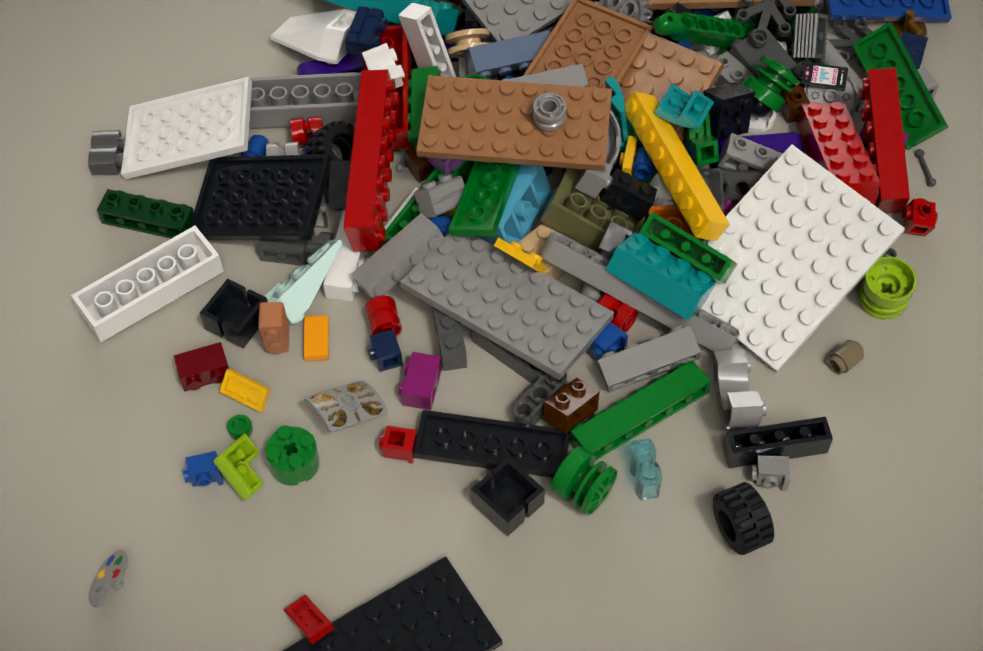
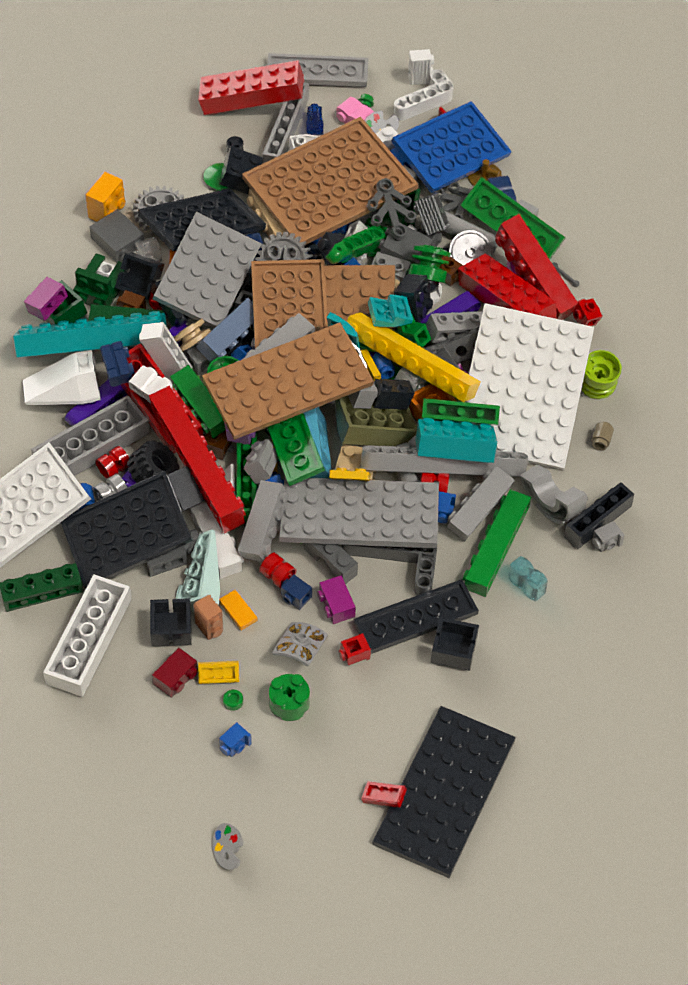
camera: 35 degrees left, 0 degrees up
lime brick [213,433,263,501] -> none
light grey wheel [533,93,566,131] -> none
reddish brown brick [543,378,600,434] -> none
green wheel [551,446,618,516] -> none
dark grey brick [597,222,632,260] -> none
black tyre [713,482,774,555] -> none
tile [800,62,848,91] -> none

